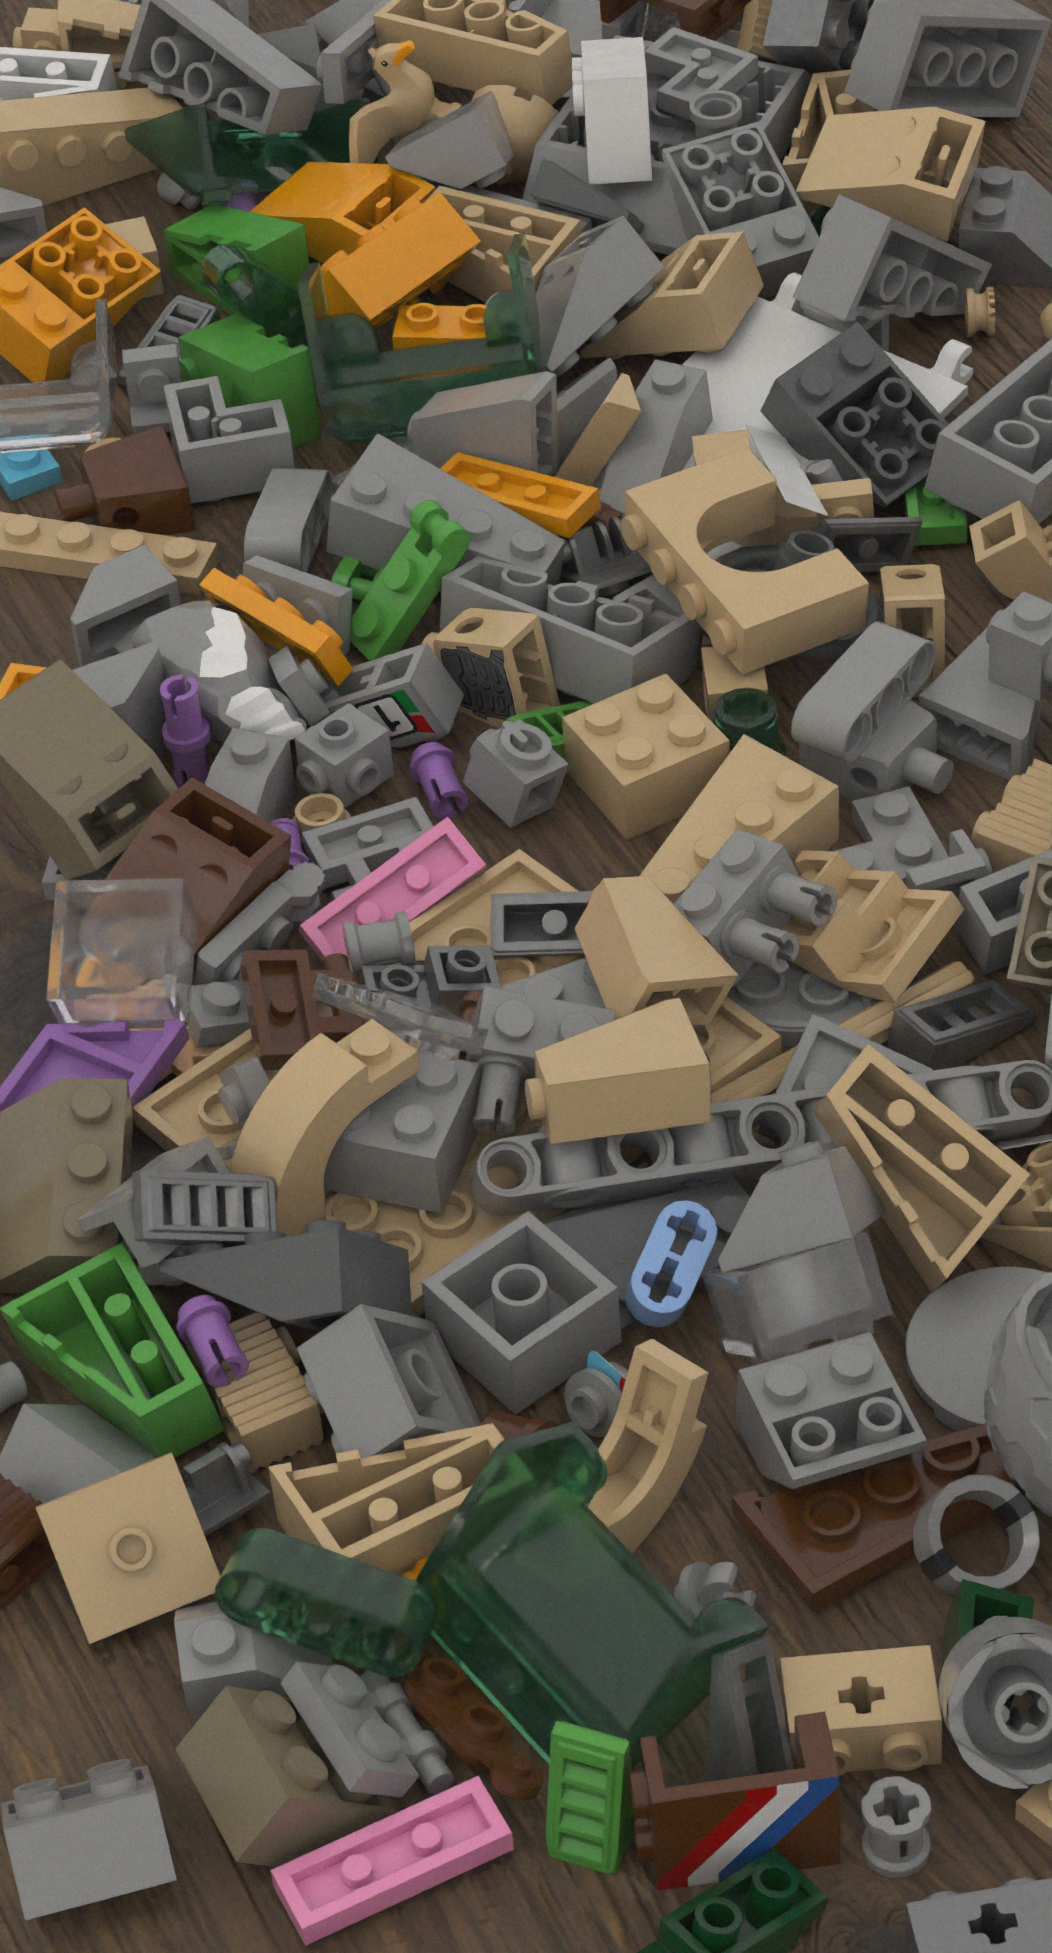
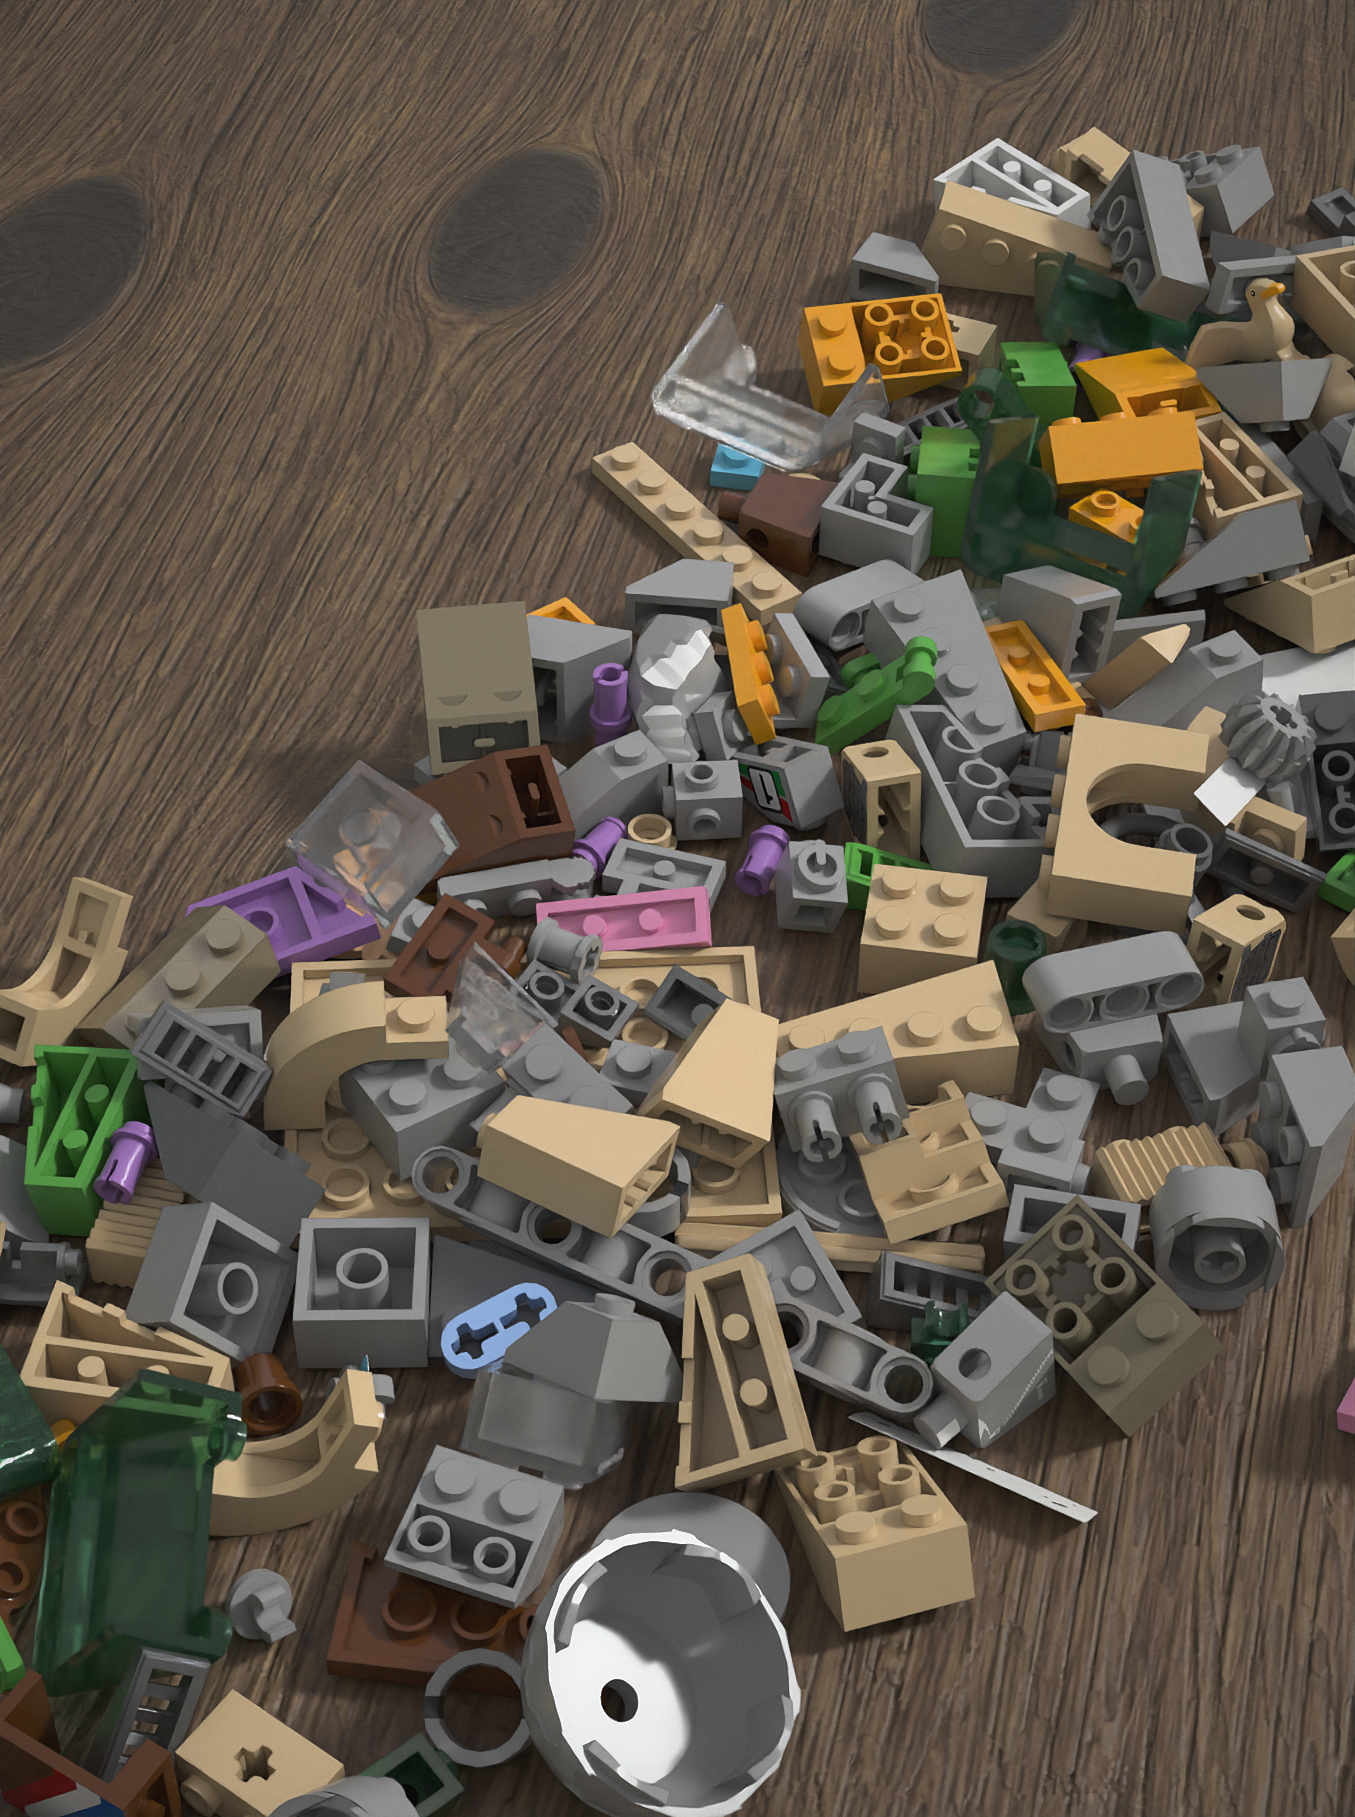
camera: 35 degrees right, 0 degrees up
none -> clear green plate [908,1300,973,1371]
none -> light grey gear [1219,689,1317,784]

